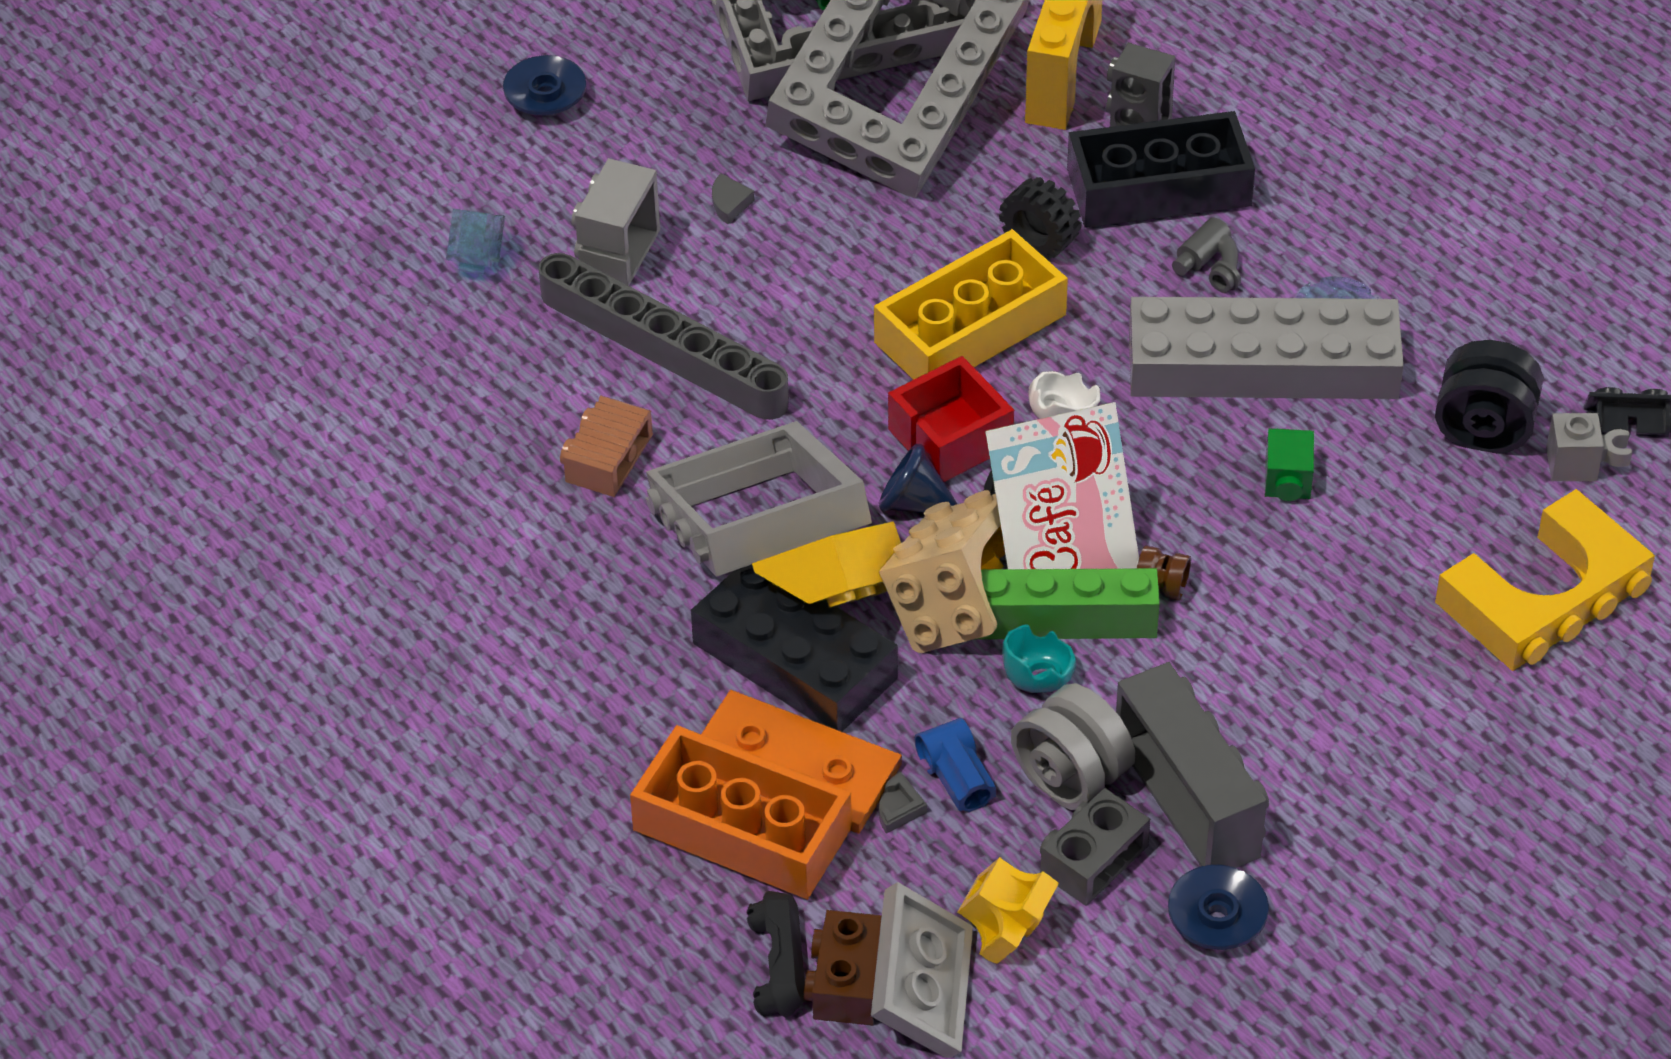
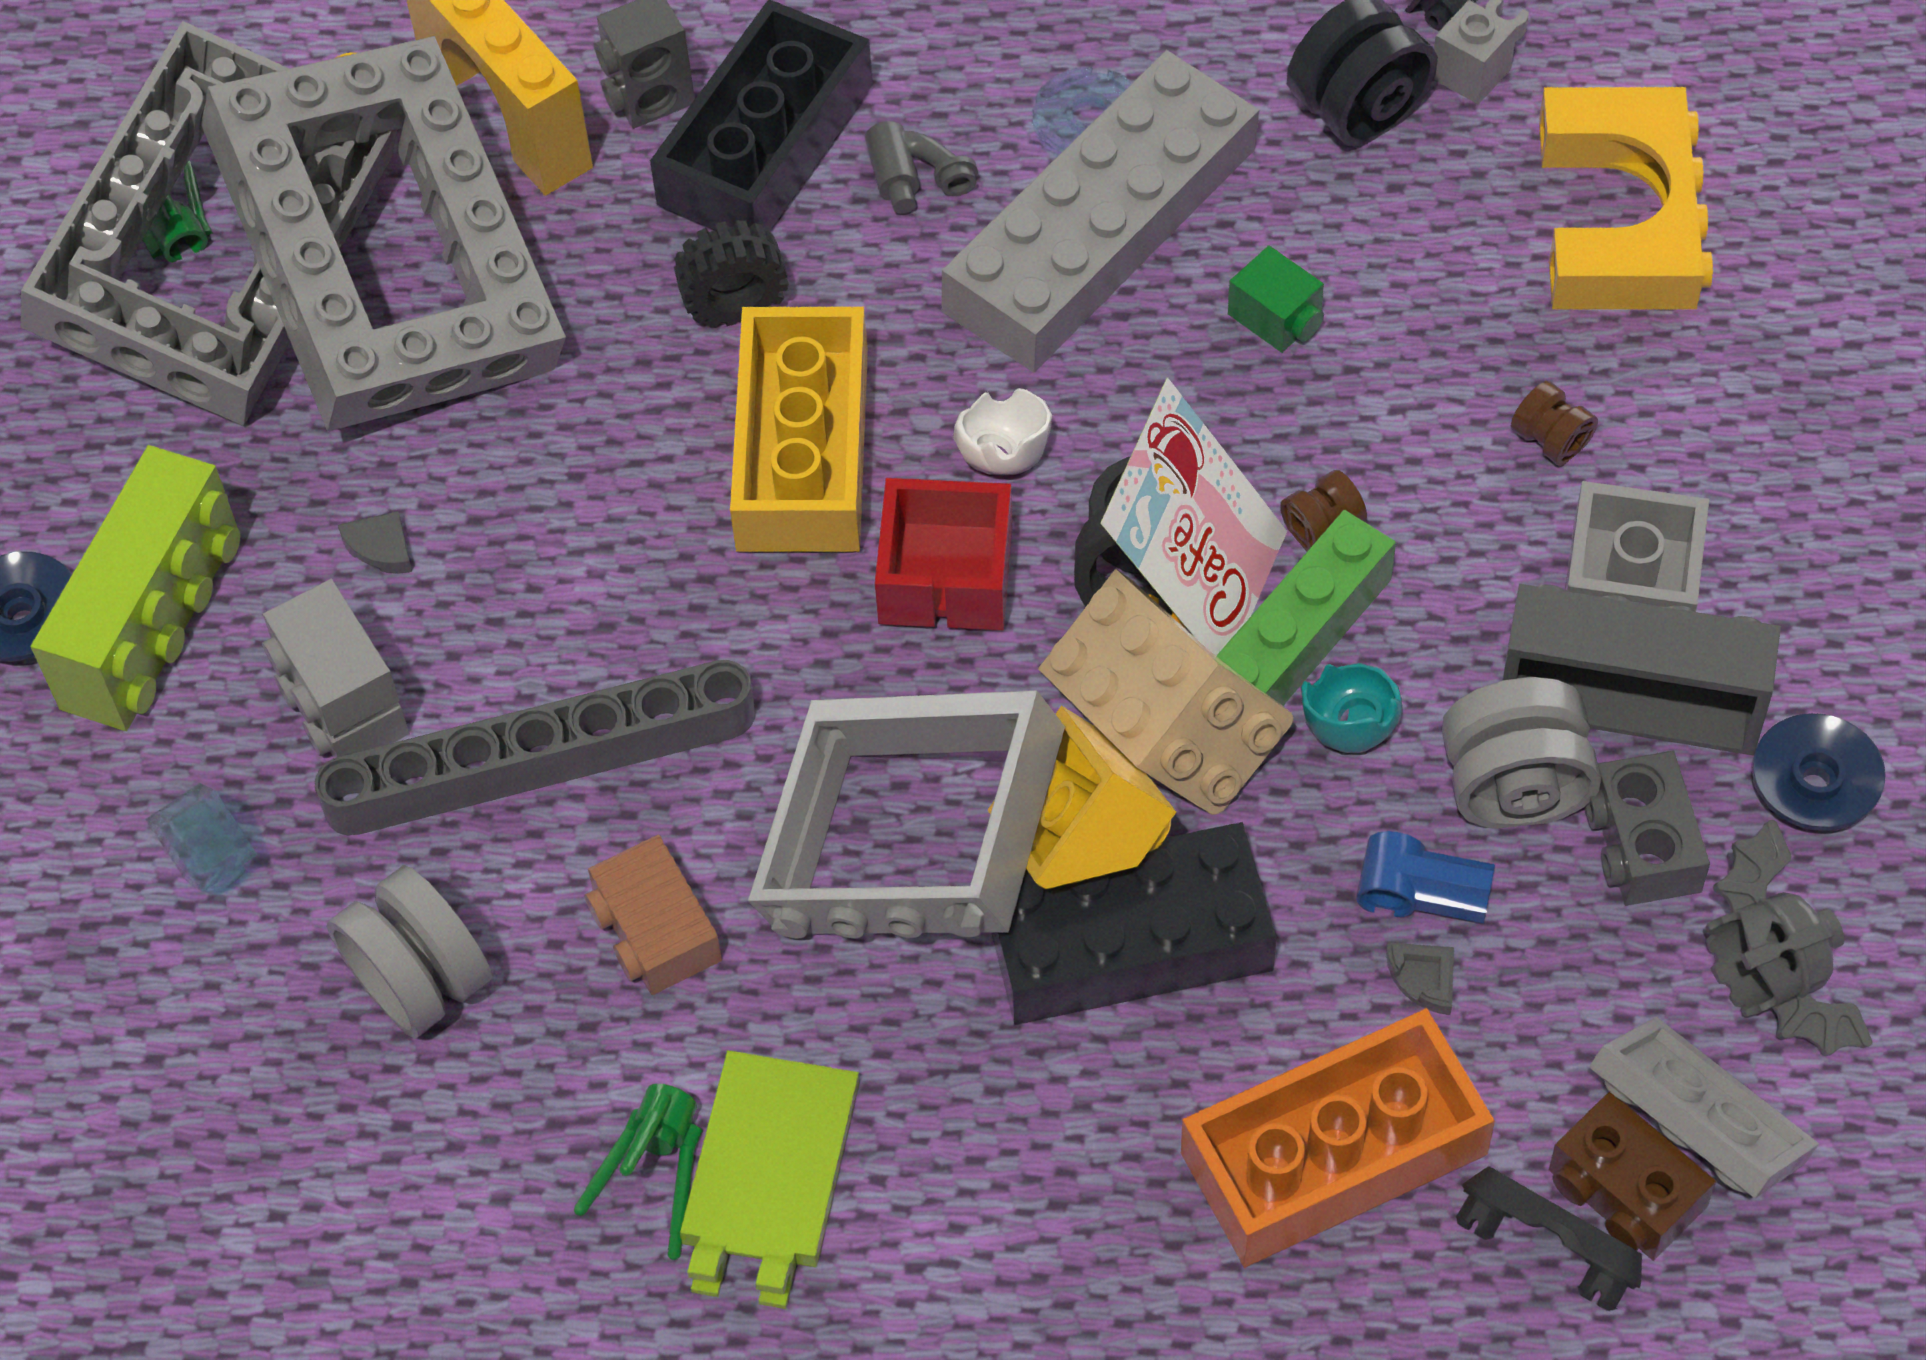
camera: 50 degrees left, 10 degrees up
orange plate [701,689,902,834] -> none
dark blue hat [879,444,957,513] -> none
yellow brick [958,857,1059,964] -> none
none -> lime brick [30,445,240,732]
none -> light grey wheel [327,865,493,1039]
none -> green plant [574,1084,703,1260]
none -> lime tile [680,1050,860,1309]
none -> reddish brown wheel [1511,381,1598,466]
none -> light grey brick [1565,481,1709,612]
none -> dark grey helmet [1705,820,1873,1056]

